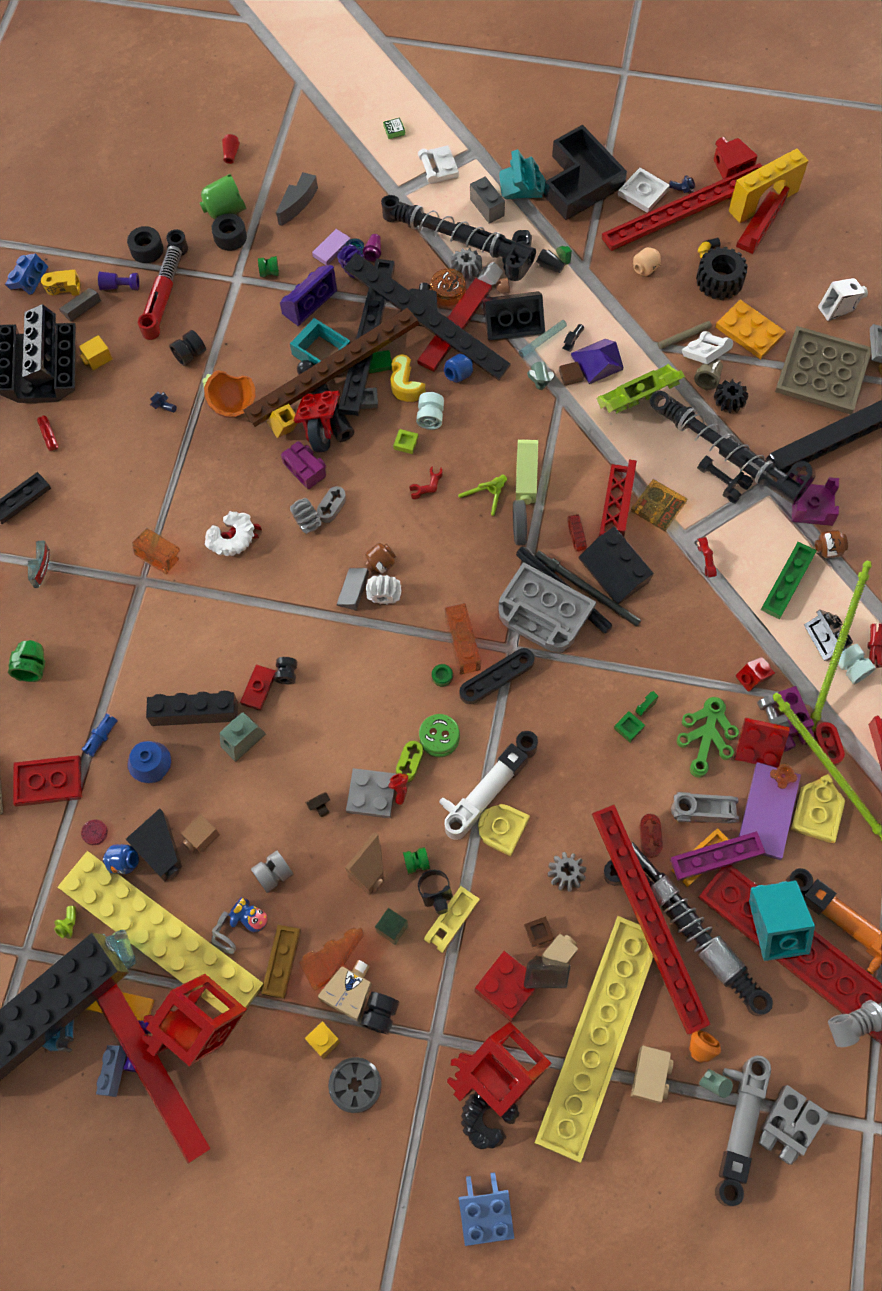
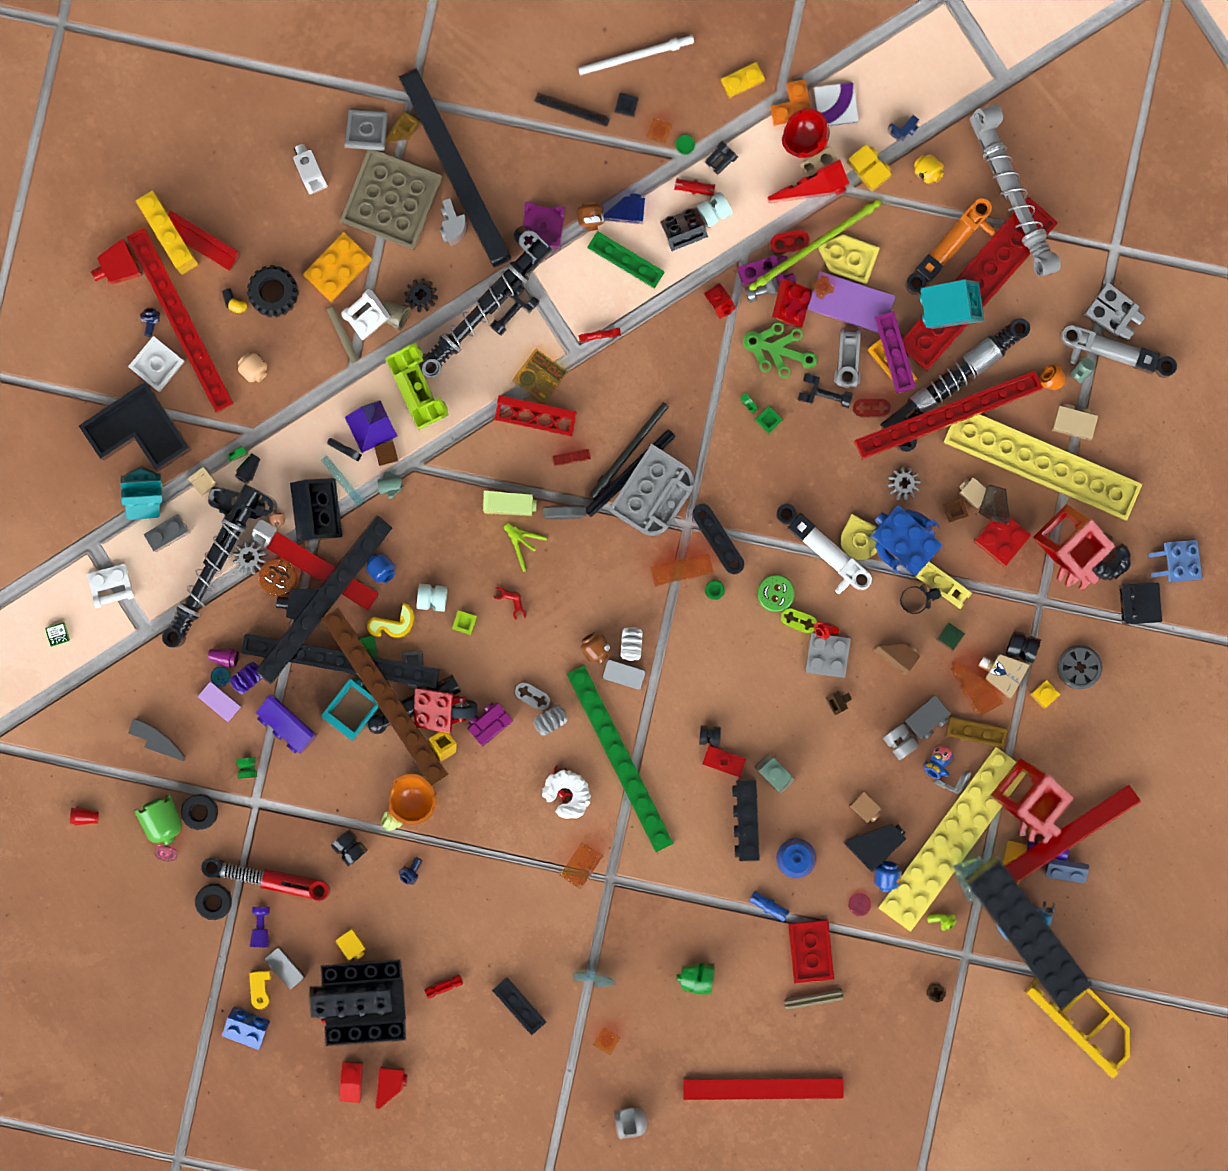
camera: 85 degrees left, 20 degrees up
green wheel [403,847,430,875] -> none
black slope [579,526,654,604] -> none
lime hose [810,560,872,732] -> none
none -> clear pink piece [154,845,178,861]
none -> tan panel [188,467,218,496]
none -> light grey brick [440,198,467,246]
none -> green plate [567,666,674,852]
none -> clear blue slope [603,194,645,224]
none -> black bar [797,373,853,409]
none -> blue torso [869,505,943,575]
none -> dark grey brick [903,696,950,740]
none -> black bracket [1119,583,1162,625]

